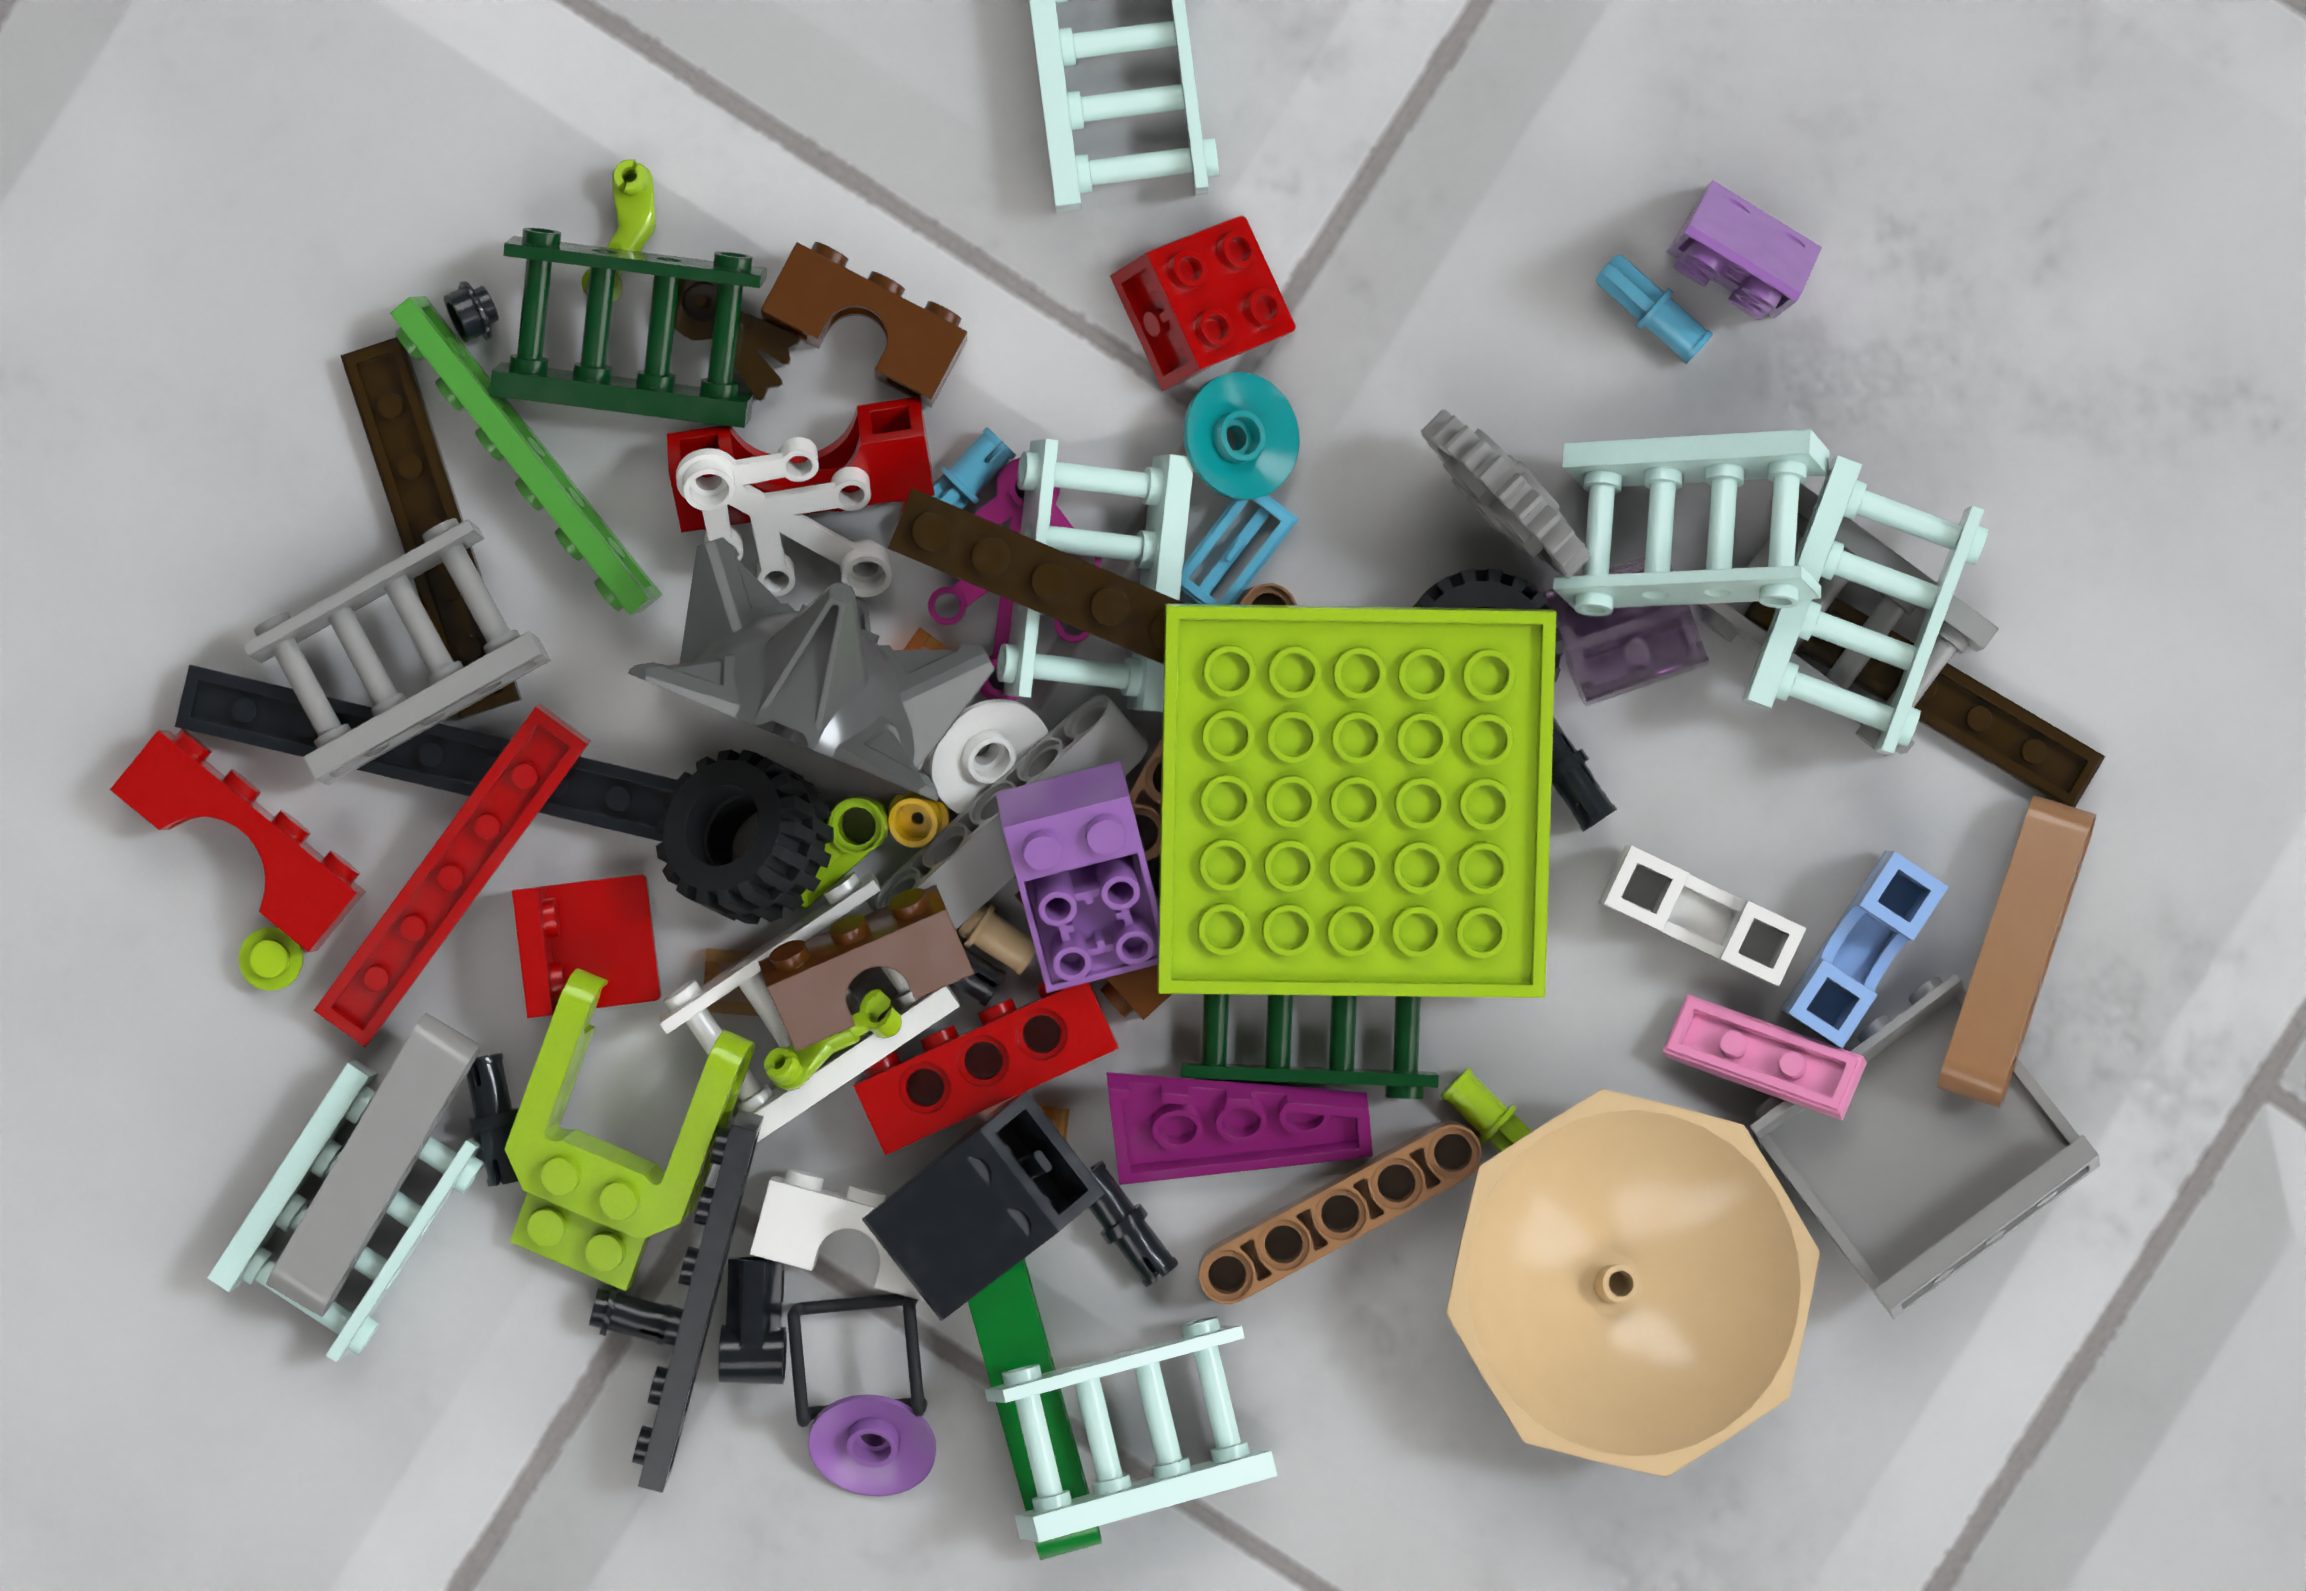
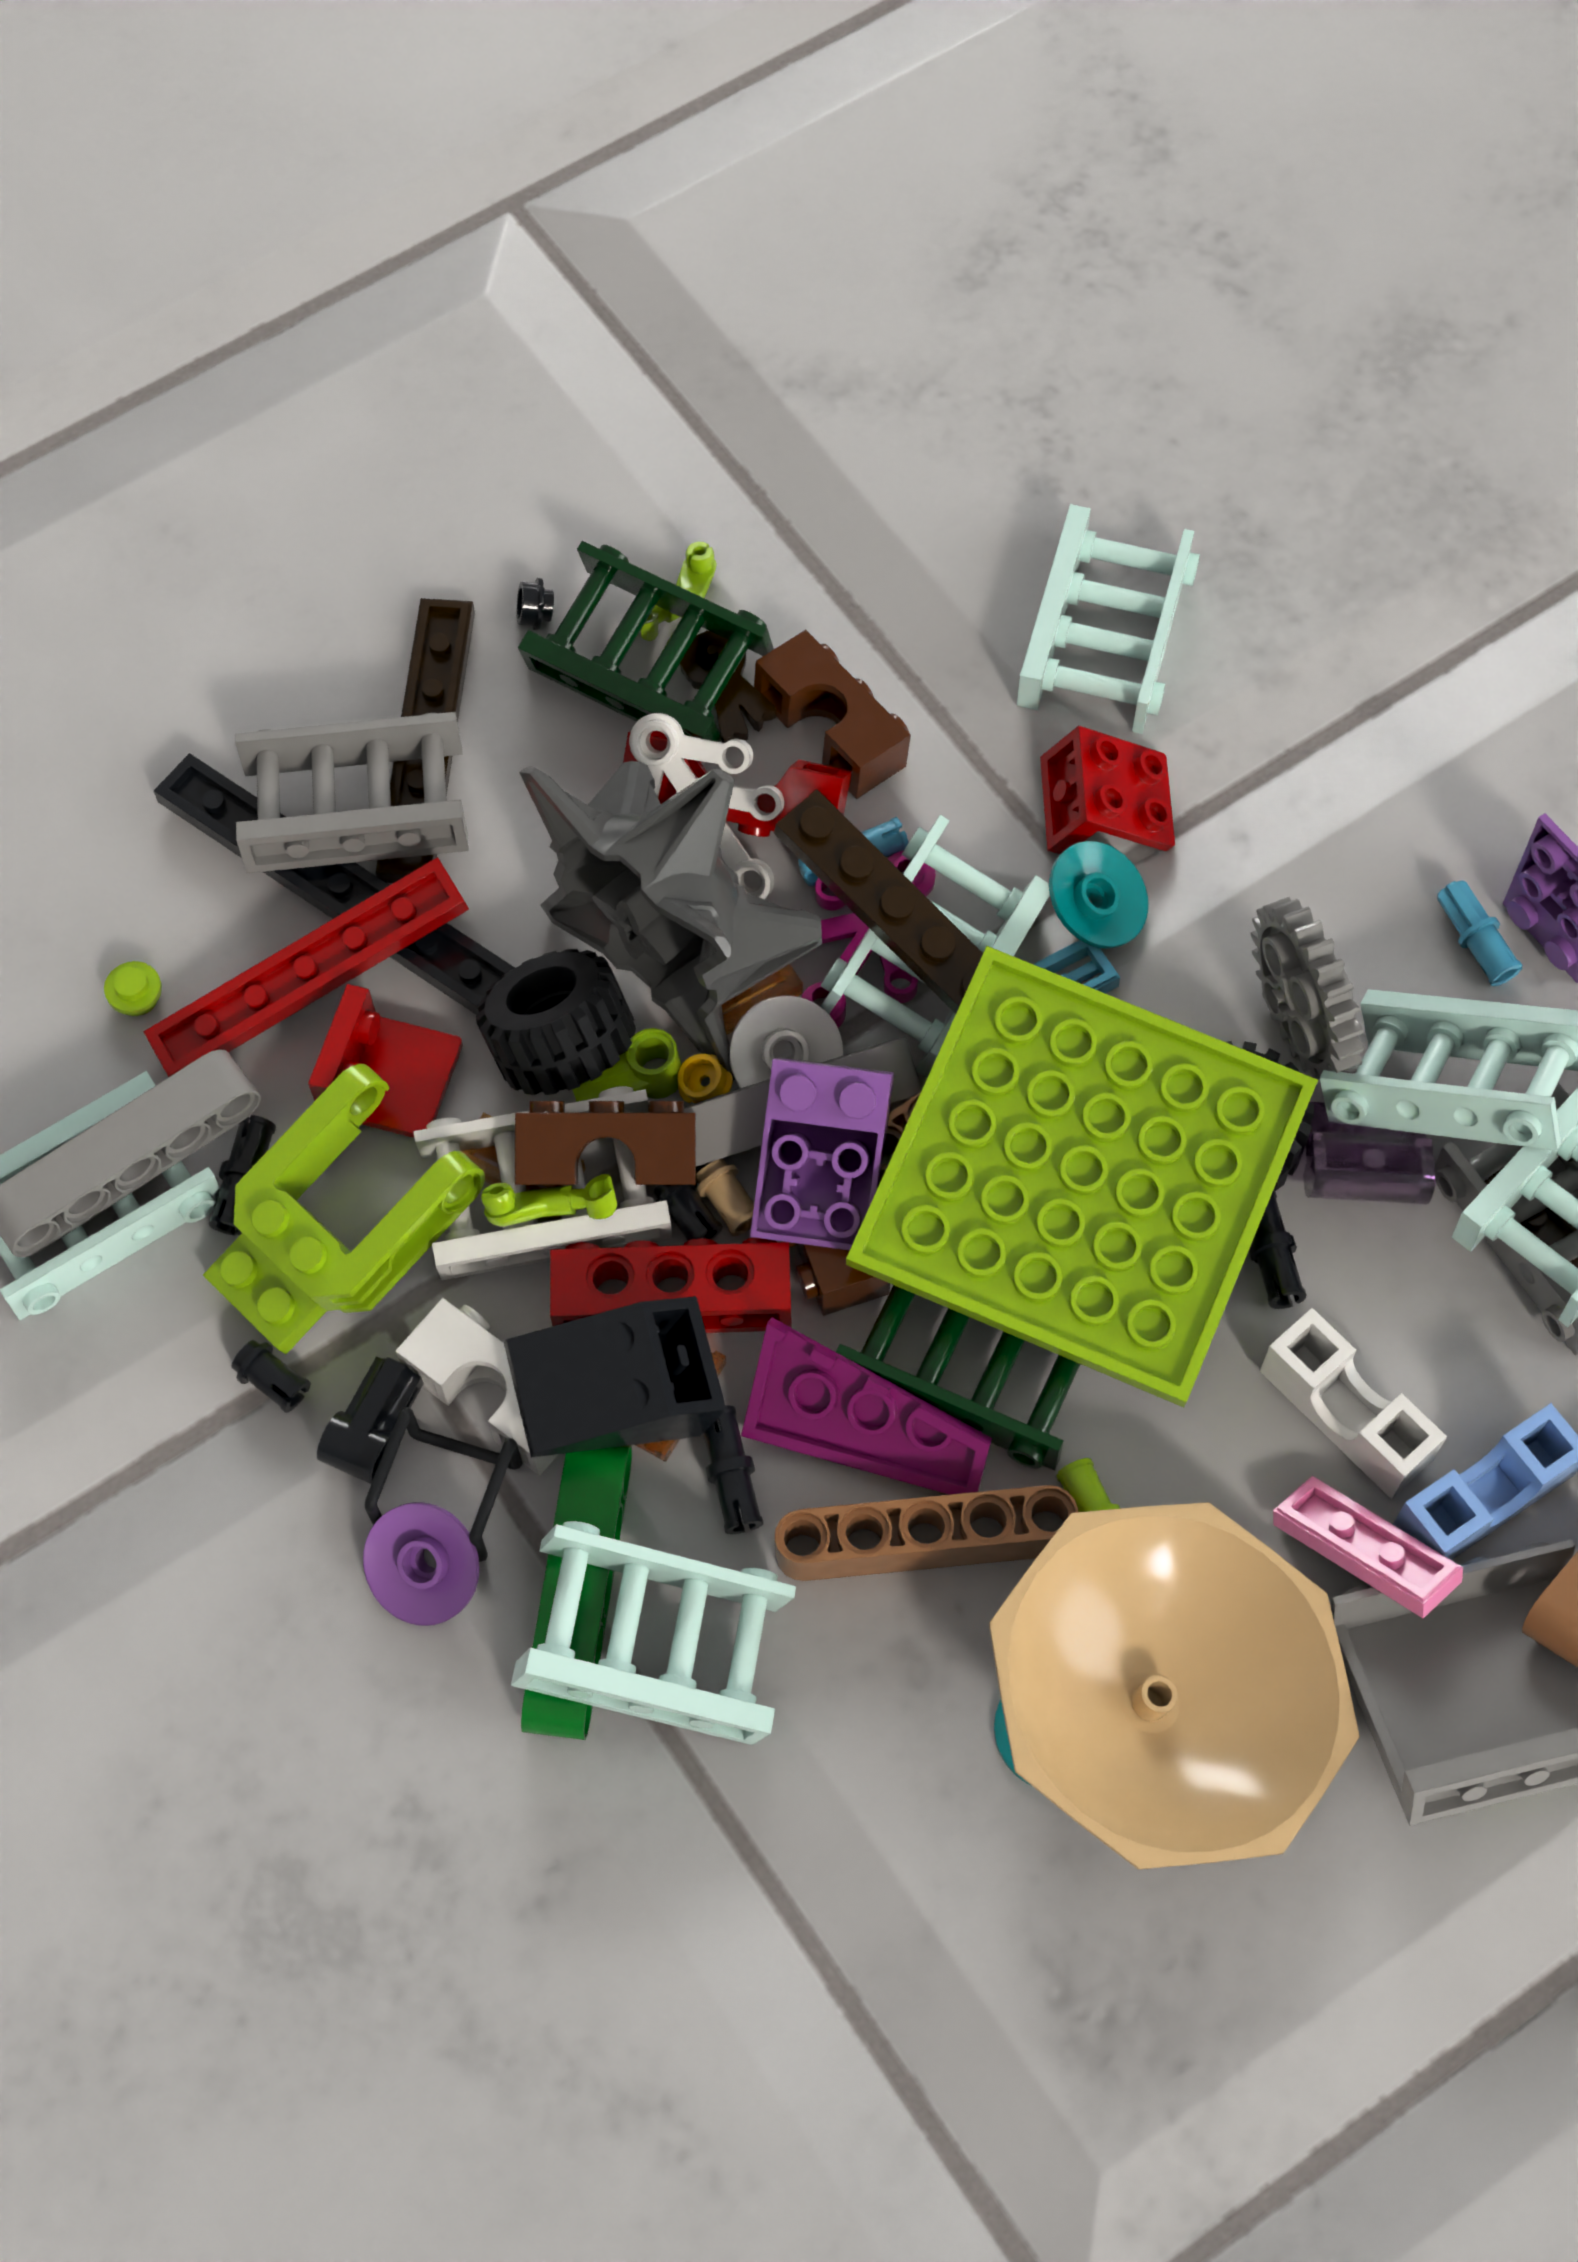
camera: 25 degrees right, 25 degrees down
red arch [109,729,366,952] -> none
bright green plate [390,296,662,615] -> none
black plate [632,1110,764,1493] -> none

